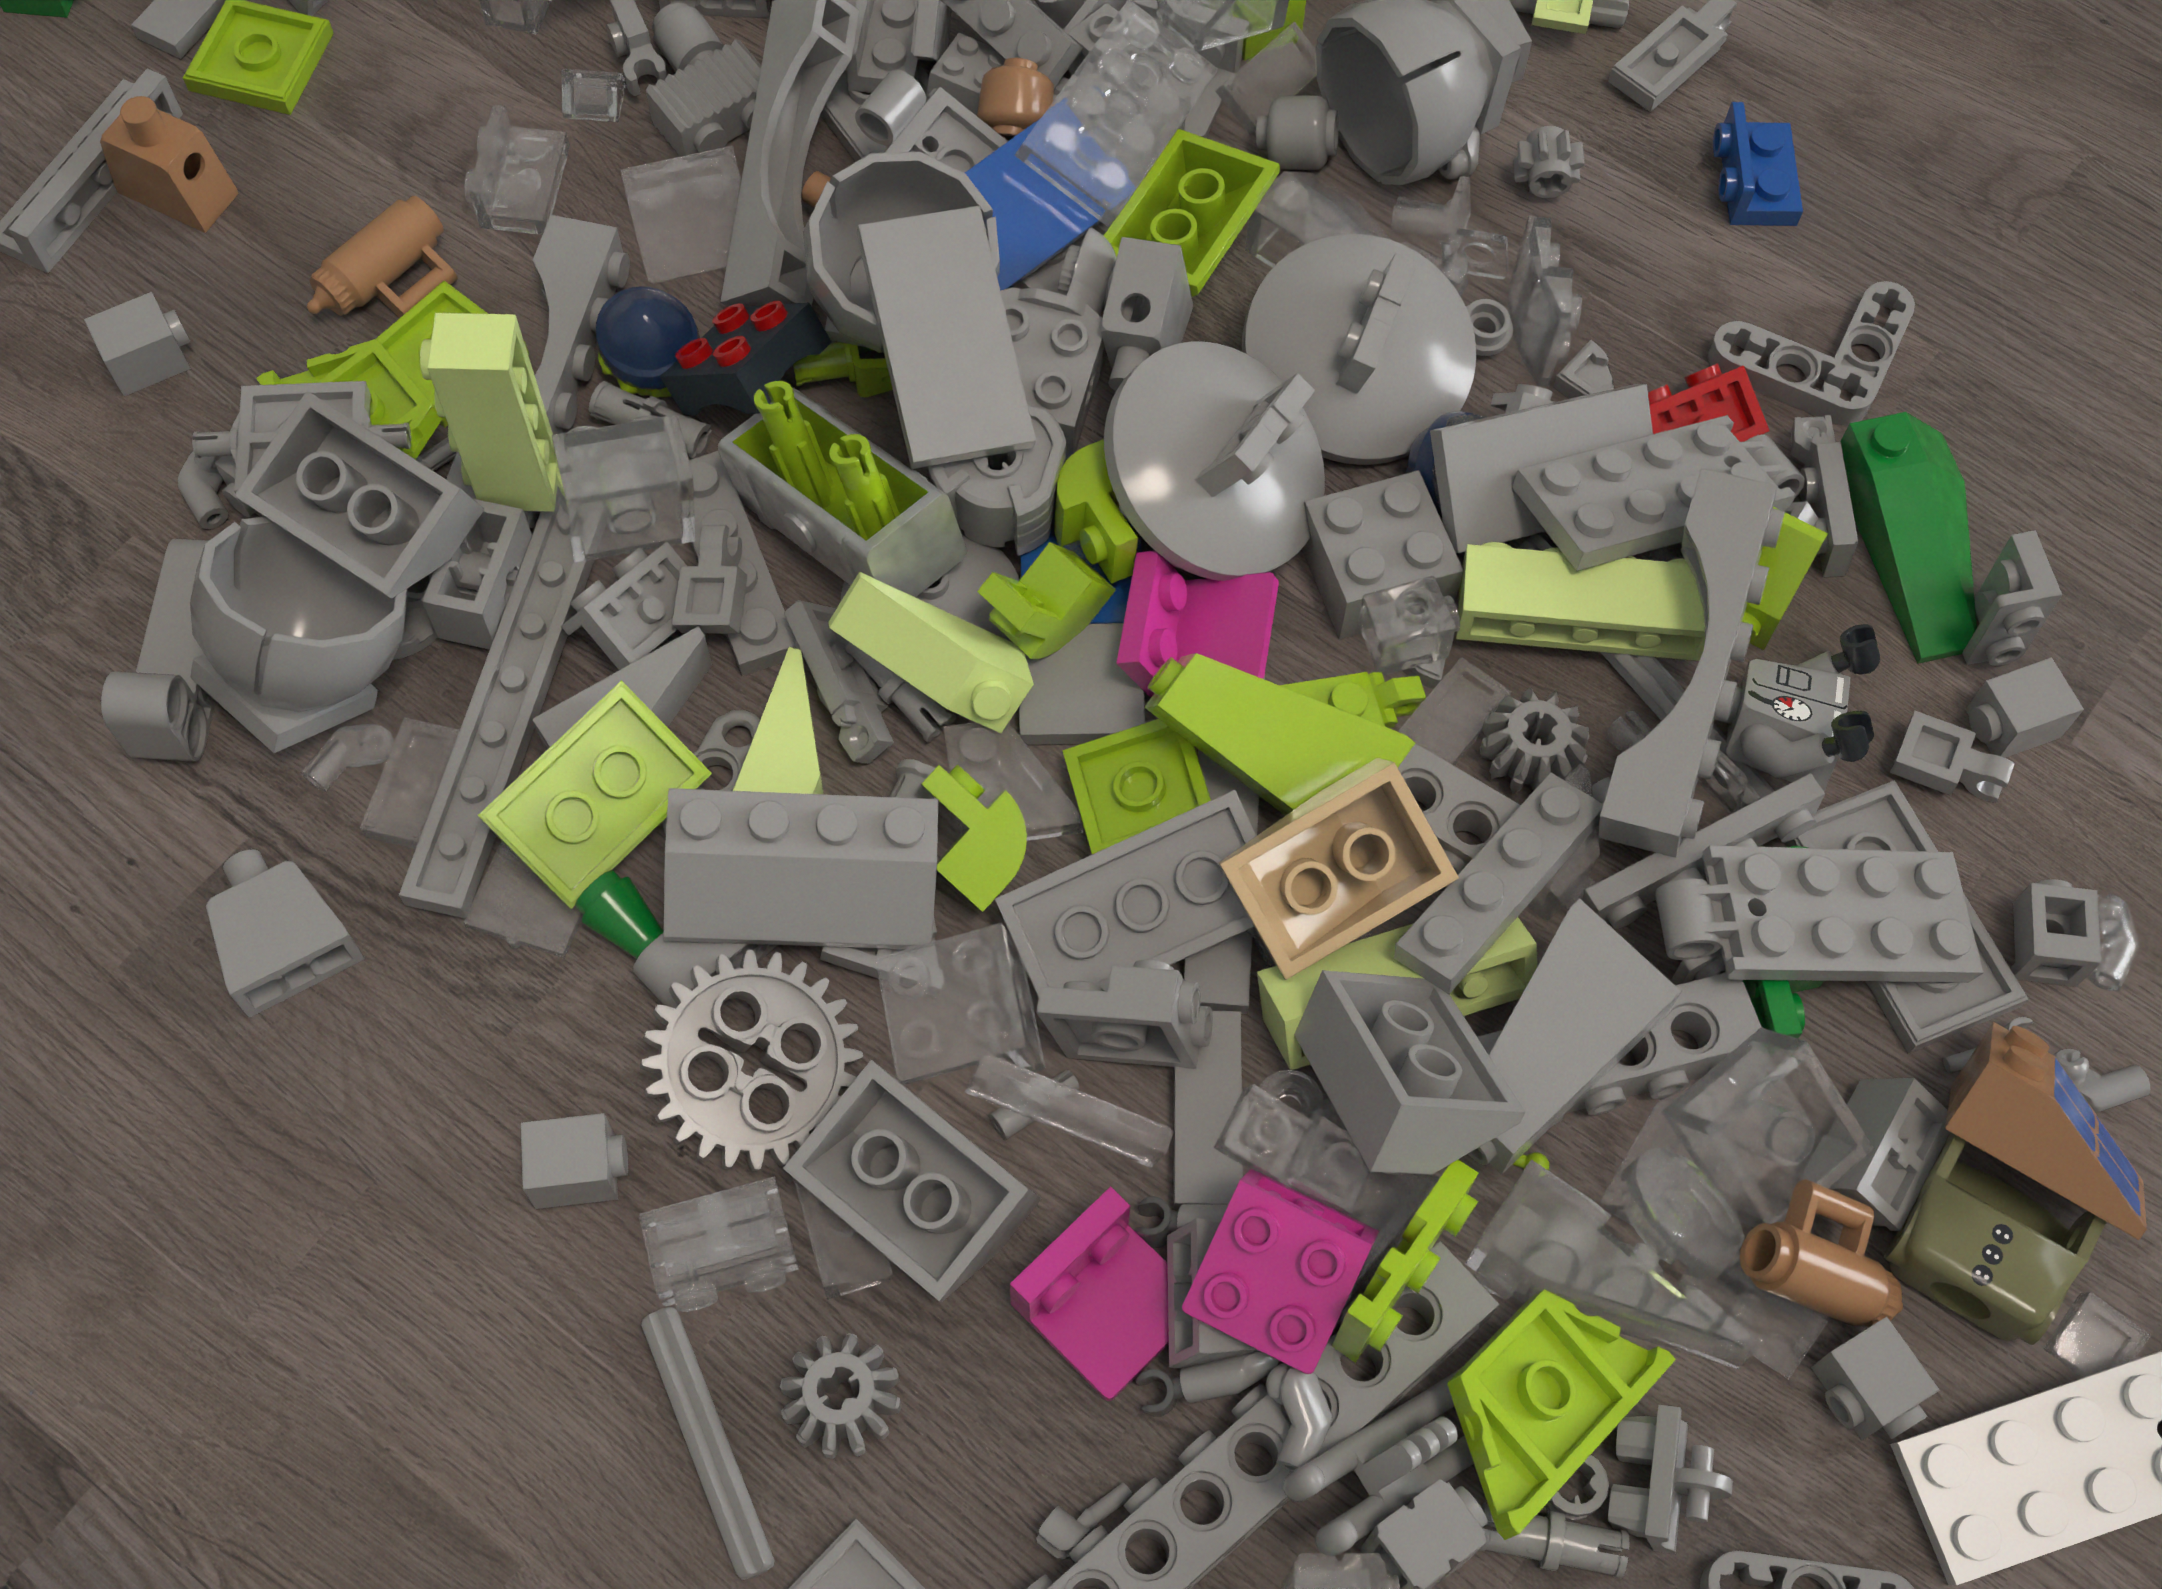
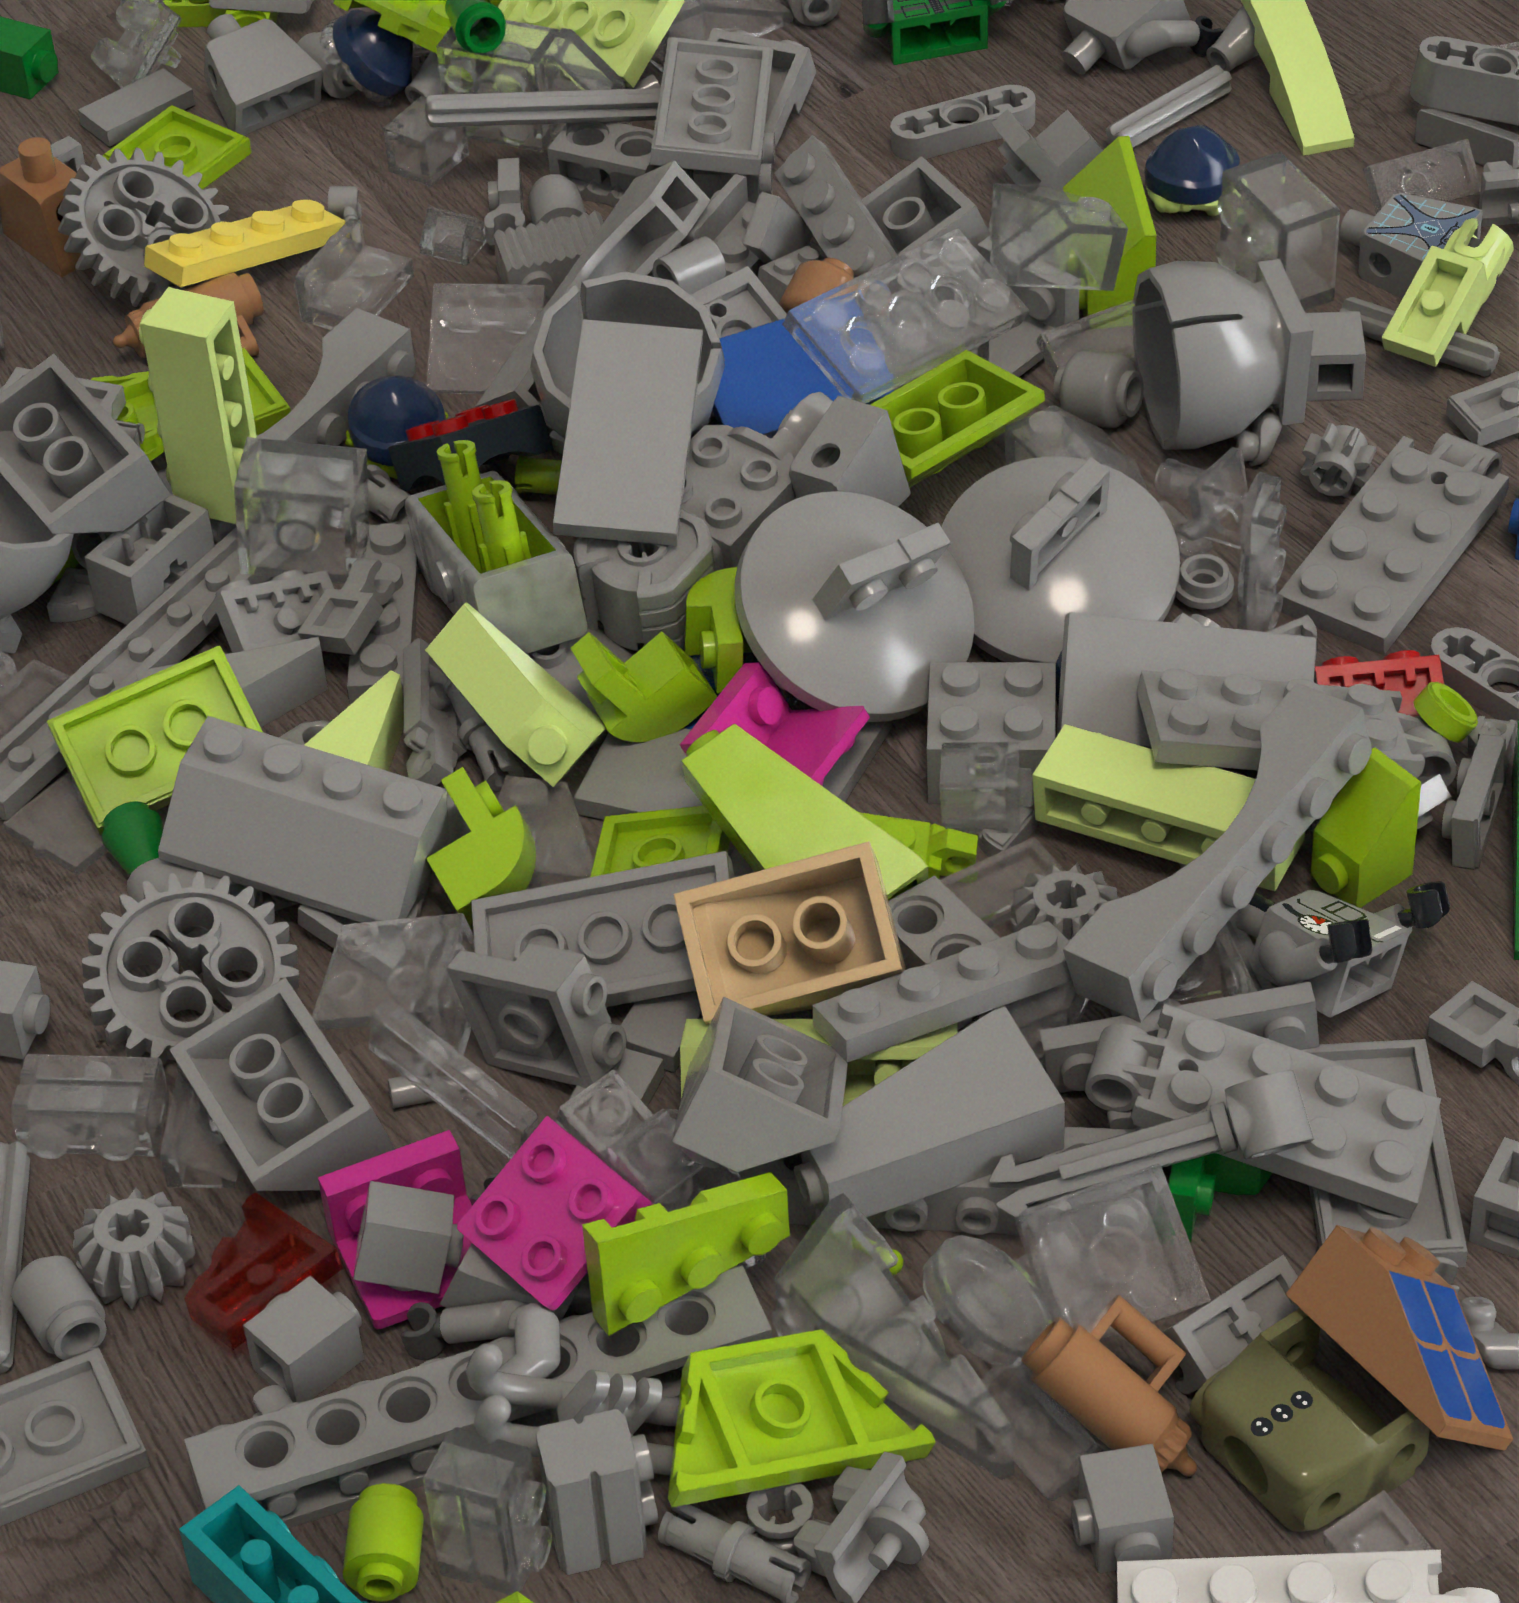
camera: 25 degrees right, 20 degrees down
none -> light grey brick [11,1256,107,1360]
none -> light grey gear [58,148,230,307]
none -> light yellow plate [144,200,345,287]
none -> clear red wing [184,1192,343,1350]
none -> light grey brick [243,1276,364,1402]
none -> light grey hand [328,186,362,250]
none -> light grey brick [354,1181,464,1294]
none -> light grey piece [989,1070,1314,1220]
none -> light grey hinge [1277,433,1509,655]
none -> lime tile [1413,682,1478,743]

